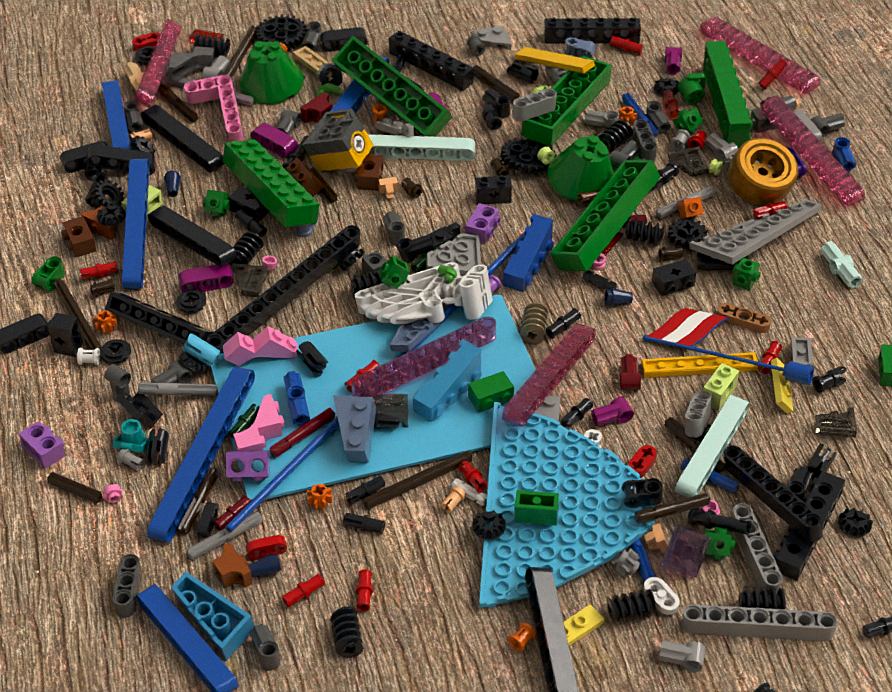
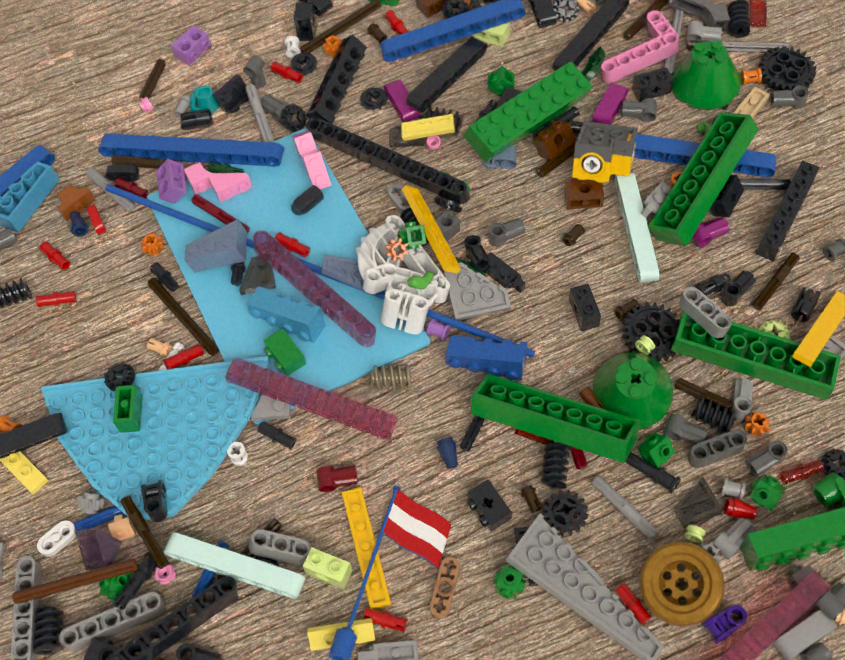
camera: 85 degrees right, 15 degrees up
dark grey beam [113,554,142,618] -> none
dark blue cone [164,170,181,197] -> none
medium azure arm [182,333,220,367] -> none
blue piece [283,371,310,426] -> none
dark red brick [300,92,332,123] -> none
black beam [320,27,368,52] -> none
black axle [343,513,386,534] -> none
light nougat tile [379,177,398,199] -> none
medium lavender brick [465,203,501,244] -> none
black pin [546,308,581,338] -> none
bright pink bush [591,253,606,270] -> none
magenta piece [591,397,634,426] -> none
black piece [607,589,656,623] -> none
blue axle [622,93,658,137] -> none
red beam [628,445,657,478] -> none
orange brick [677,197,704,219] -> none
none -> reddish brown axle [12,559,138,604]
none -> red pin [270,61,303,84]
none -> orange gear [384,238,409,261]
none -> light grey beam [388,184,411,213]
none -> light yellow plate [401,114,455,141]
none -> yellow tile [402,185,461,274]
none -> dark green tile [582,46,605,82]
none -> black brick [632,67,673,102]

